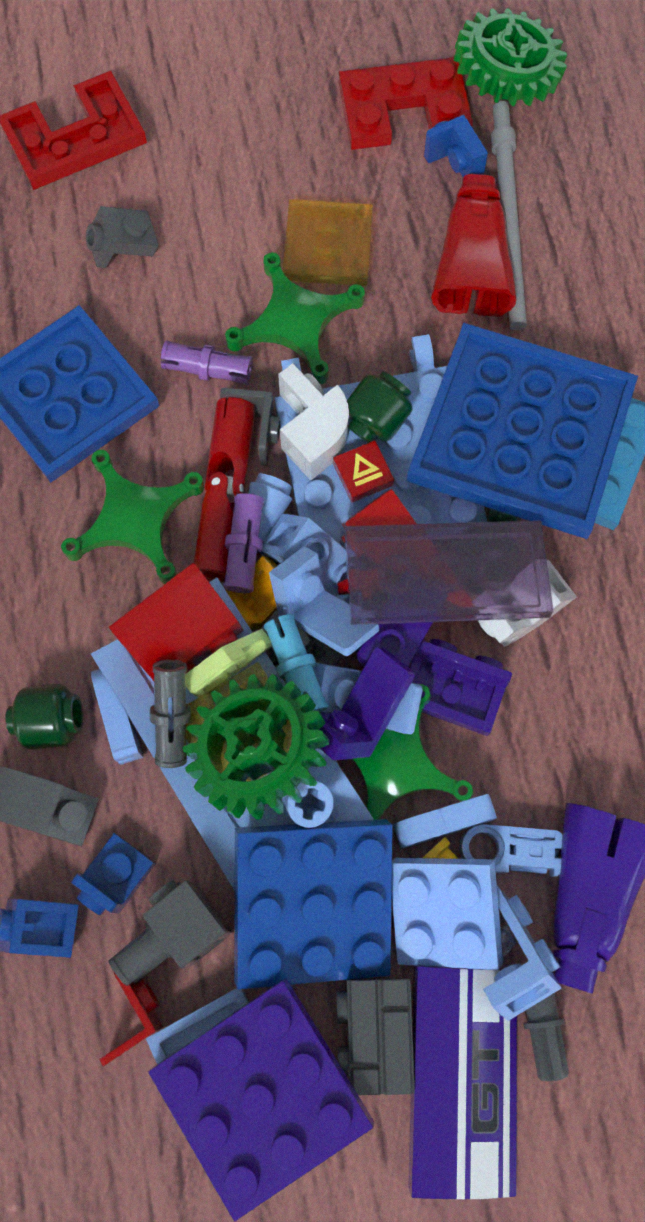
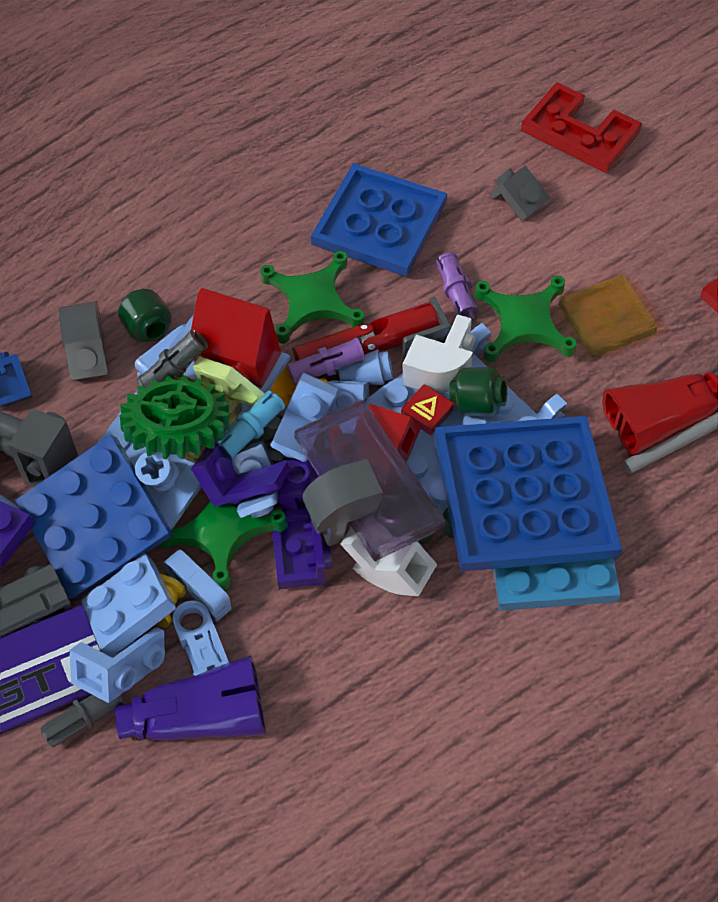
camera: 65 degrees right, 15 degrees down
blue bracket [71,833,156,916] -> none
none -> dark grey brick [302,459,383,546]

